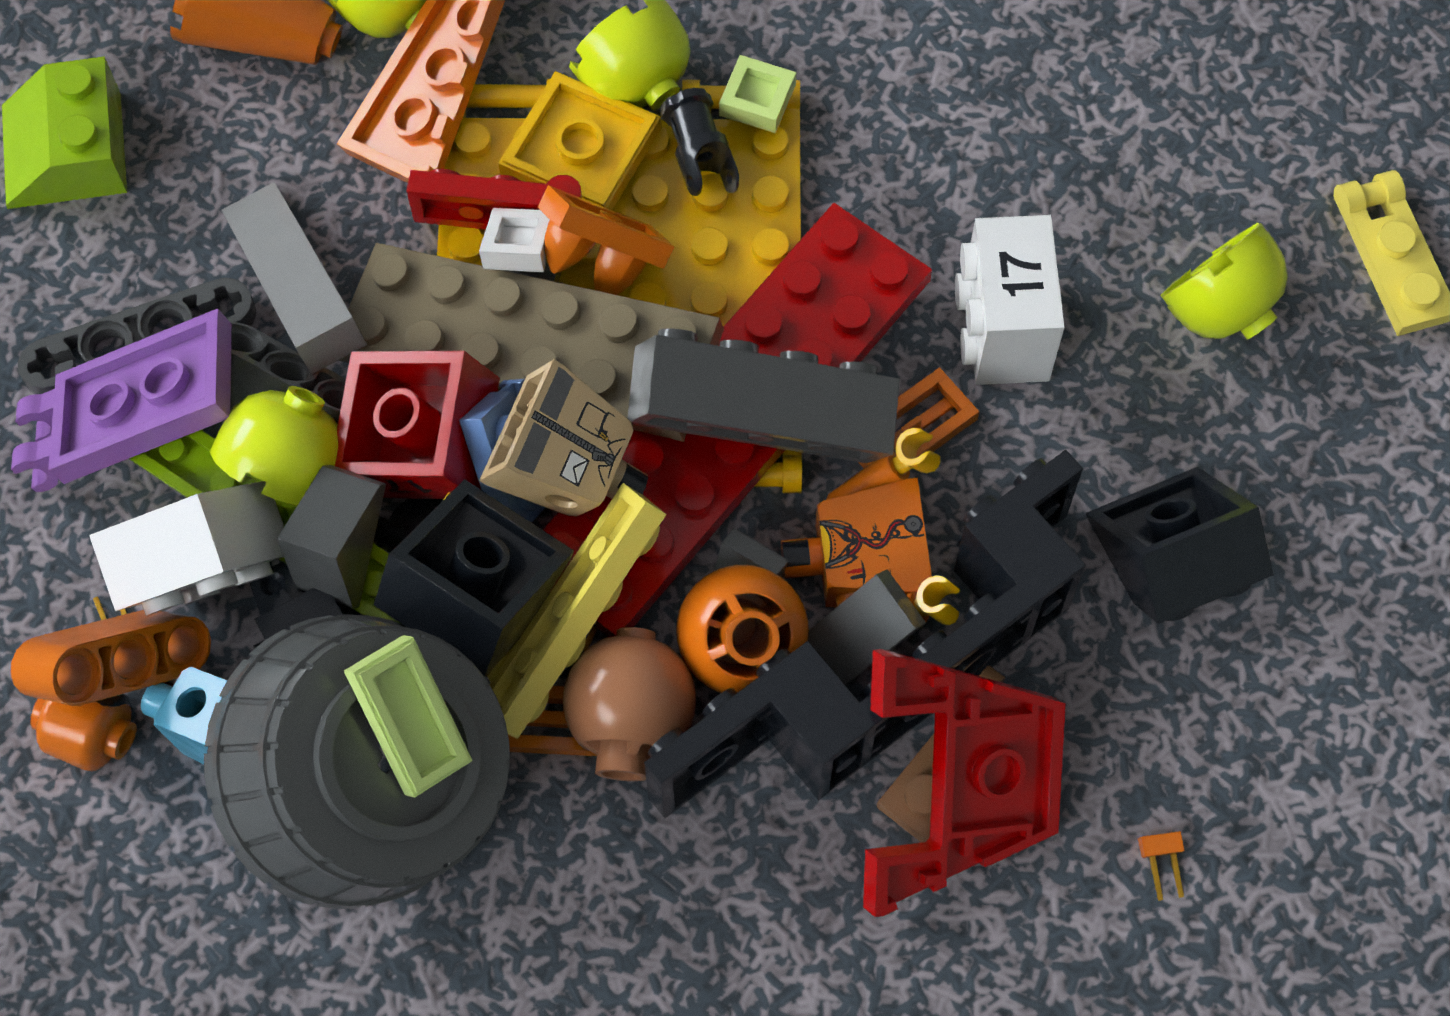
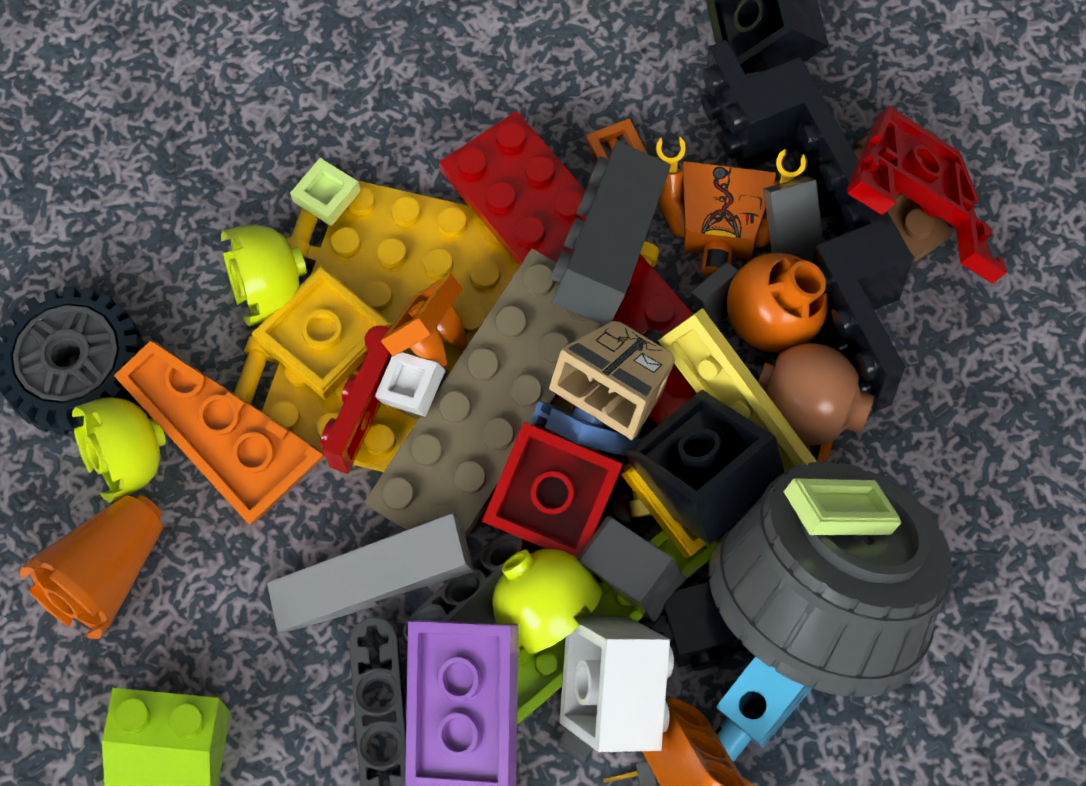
camera: 70 degrees left, 0 degrees up
black piece [659,88,739,196] -> none
white brick [955,215,1065,385] -> none
orange piece [1138,831,1184,901] -> none

